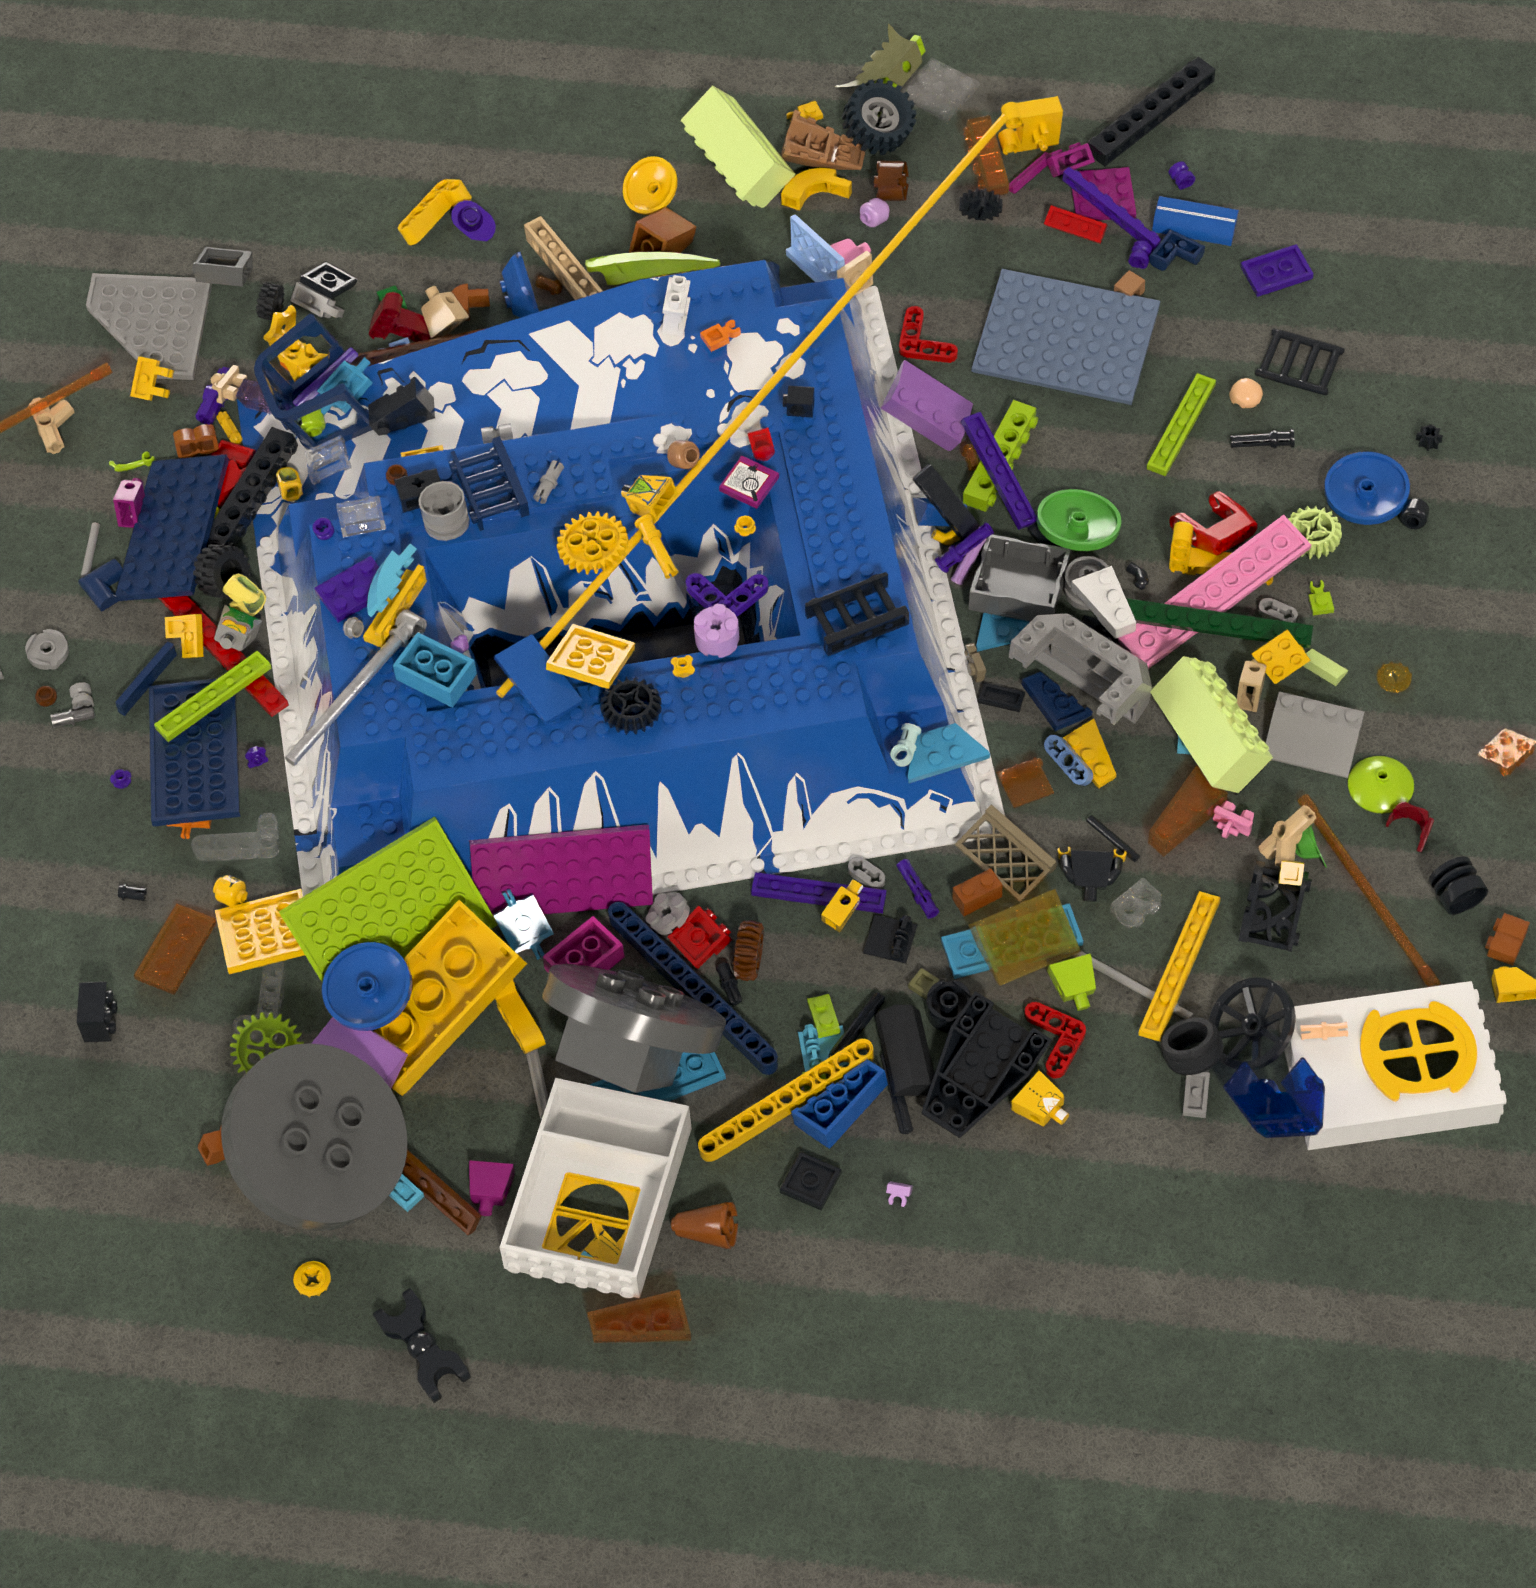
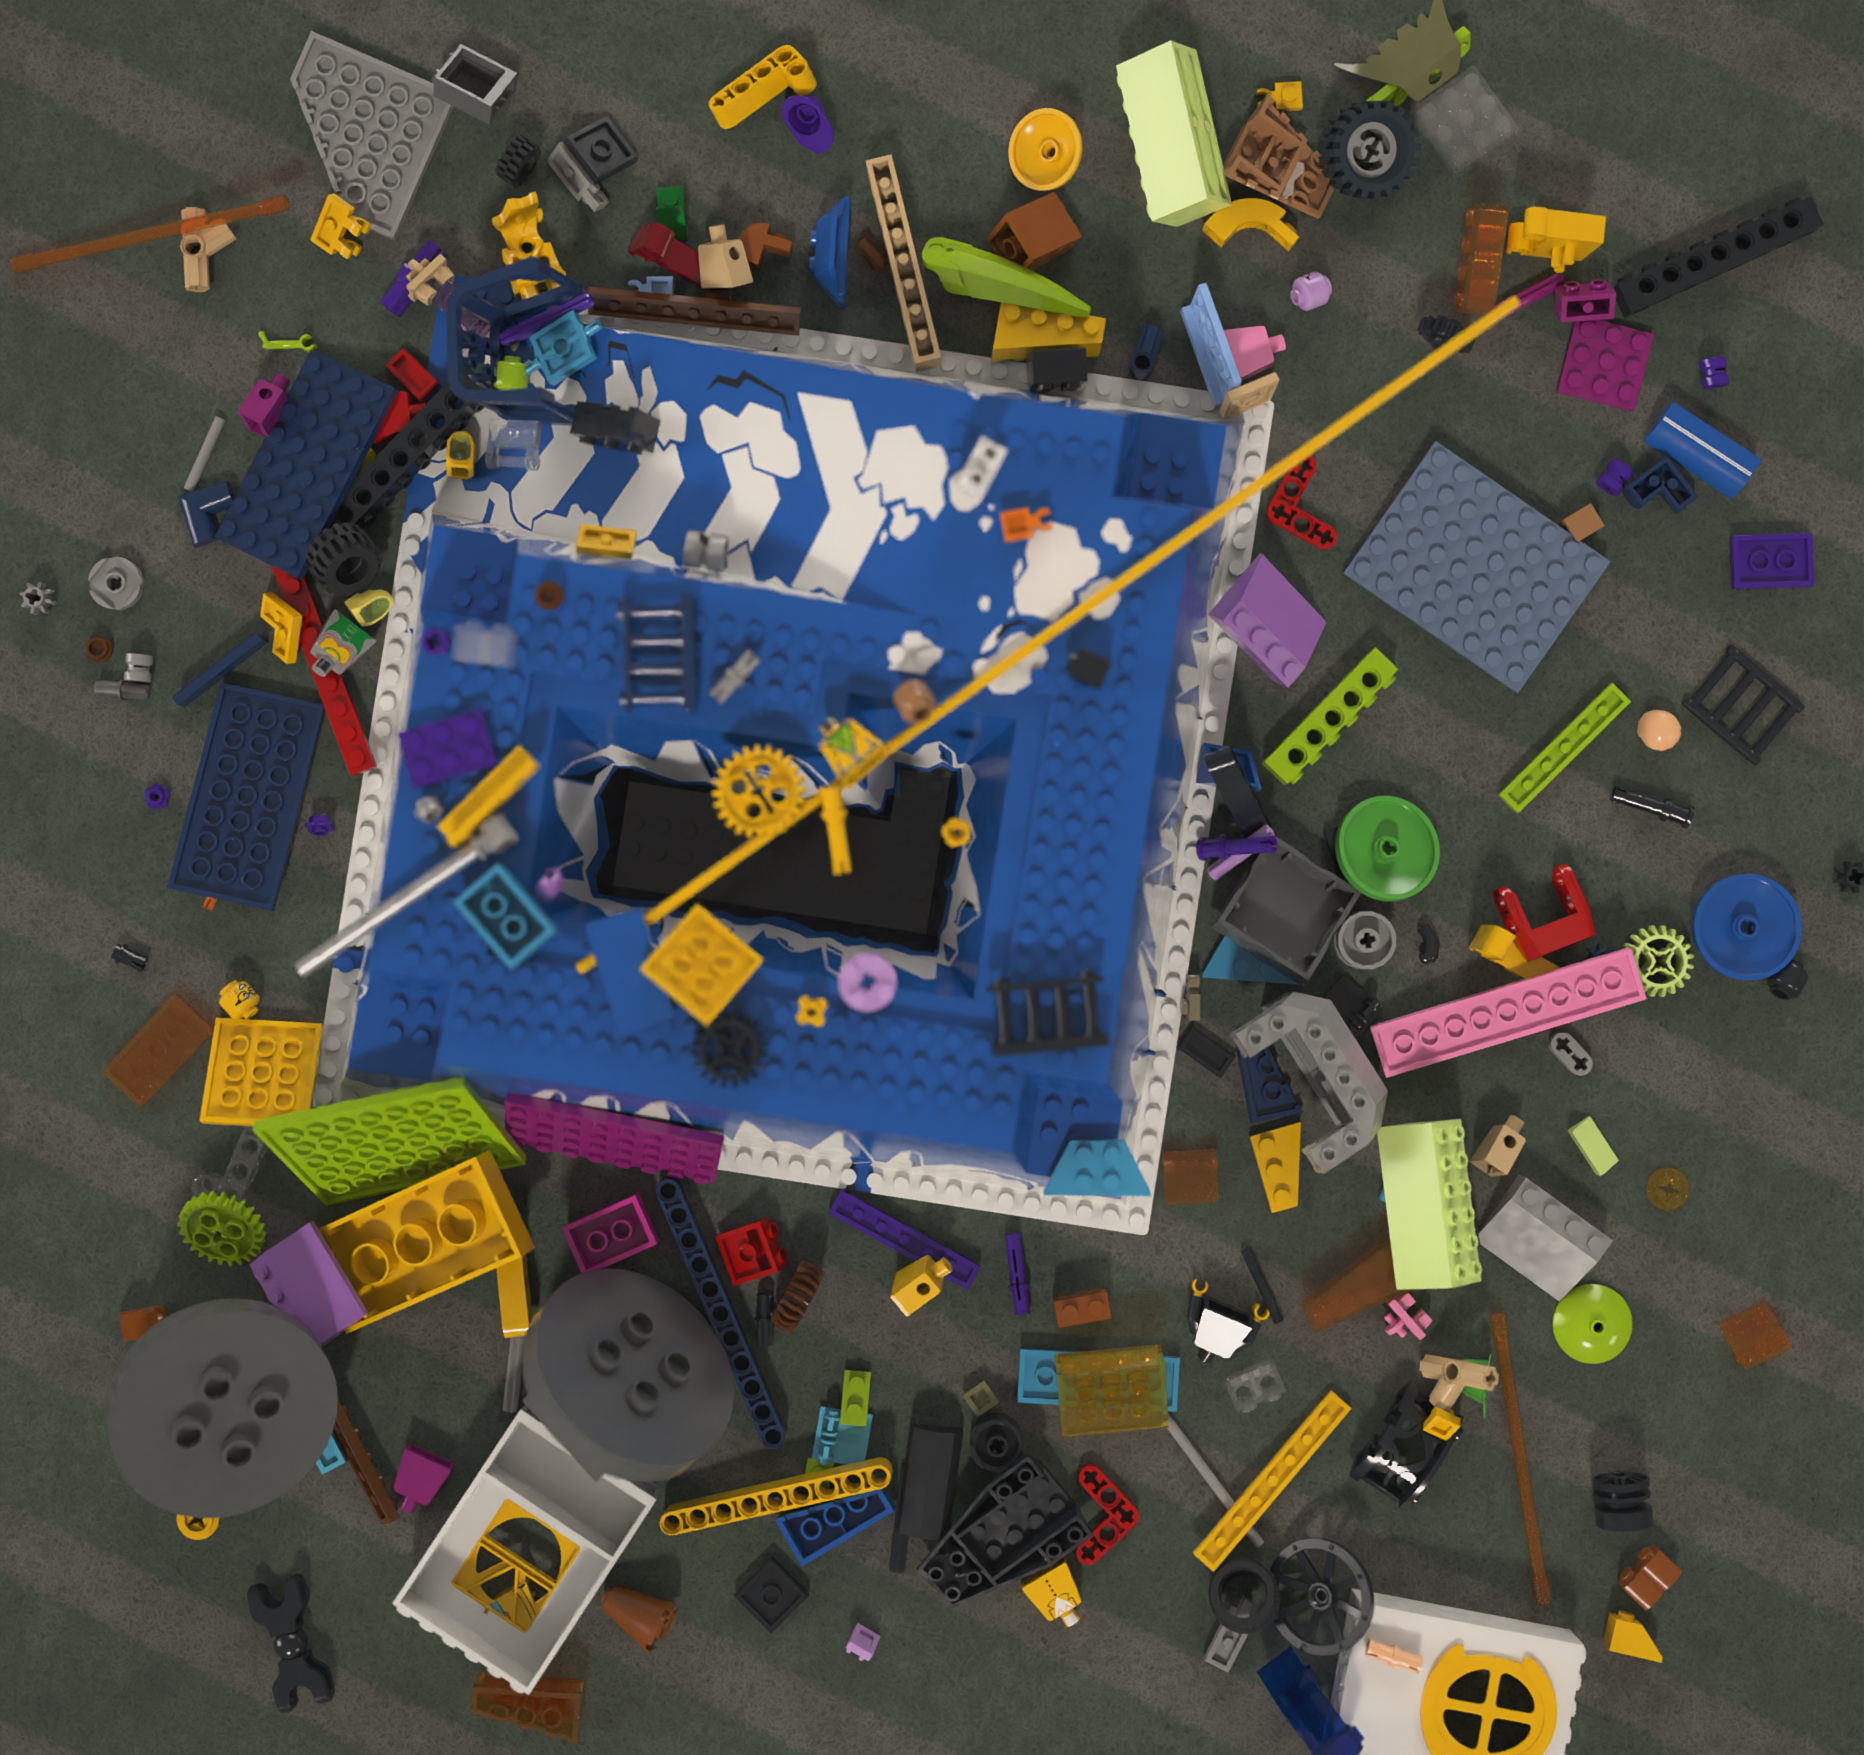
camera: 15 degrees right, 30 degrees up
black brick [77,982,117,1043] -> none
lime plate [154,651,271,742] -> none
dark orange brick [173,424,219,458] -> none
clear beam [191,813,280,862] -> none
yellow axle [216,411,243,444] -> none
light yellow rock [223,573,261,604] -> none
blue dish [322,942,412,1031] -> none
medium azure slope [367,544,417,617] -> none
black brick [394,468,441,513] -> none
light grey wheel [418,481,470,541] -> none
plate [493,889,554,960] -> none
light grey plate [646,892,690,935] -> none
dark purple beam [685,573,769,617] -> none
tile [719,456,779,509] -> none
red plate [747,428,775,461] -> none
black axle [828,992,885,1057] -> none
light grey beam [848,857,885,889] -> none
black hinge [863,915,918,964] -> none
reddish brown brick [874,161,909,201] -> none
light aqua connector [890,723,921,767] -> none
yellow arm [931,529,960,546] -> none
dark tan fence [955,804,1057,902] -> none
dark purple plate [960,412,1037,530] -> none
clear orange pin [961,444,980,472] -> none
red plate [1044,205,1108,244] -> none
medium blue beam [1044,735,1093,786] -> none
lime torso [1047,954,1096,1011] -> none
dark purple plate [1062,167,1161,252] -> none
white wedge [1071,566,1136,639] -> none
dark green plate [1096,598,1313,648] -> none
yellow hinge [1252,629,1311,684] -> none
lime plate [1308,580,1334,616] -> none
dark red helmet [1385,802,1434,853] -> none

